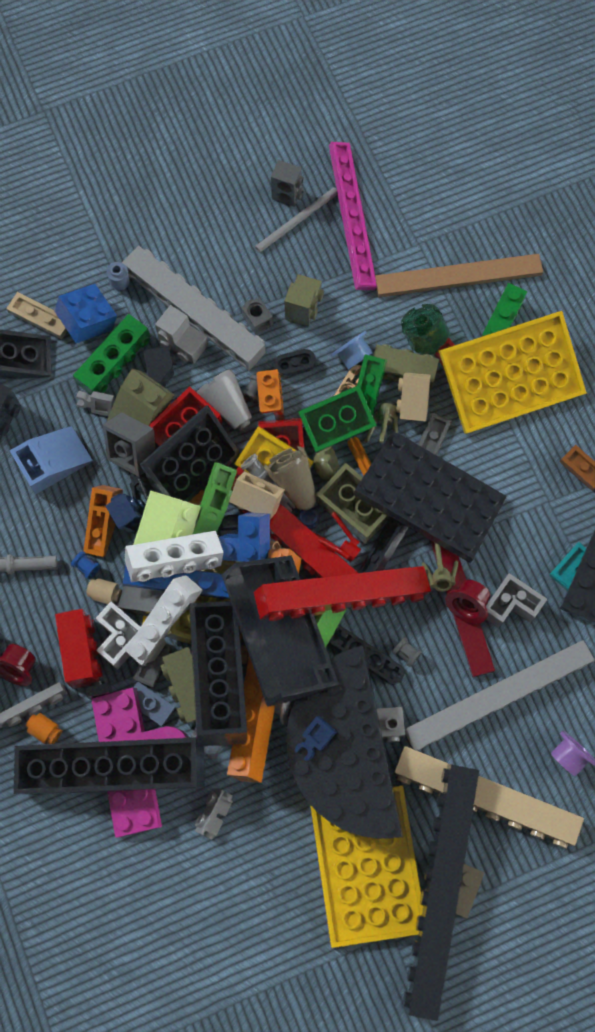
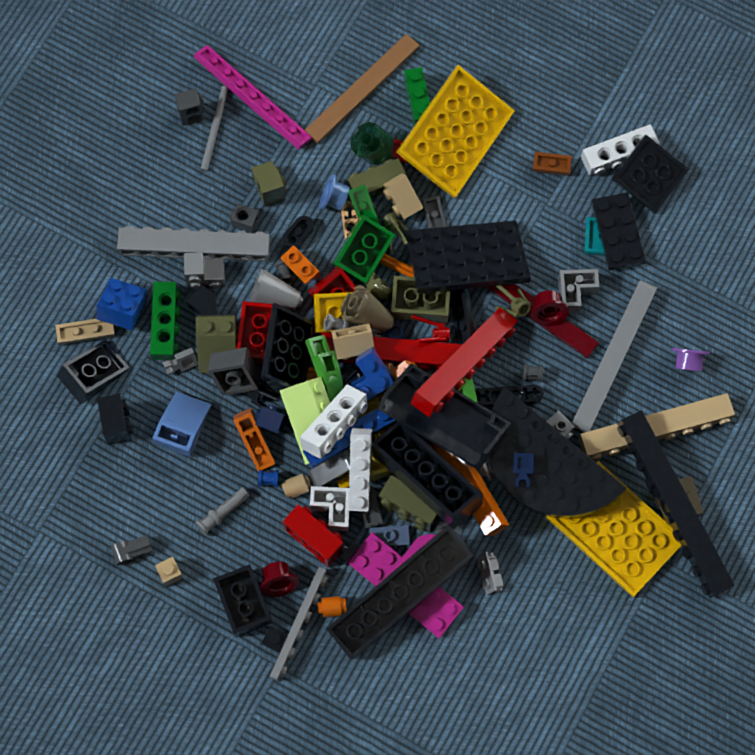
camera: 40 degrees left, 0 degrees up
sand blue brick [107,262,130,291] -> none

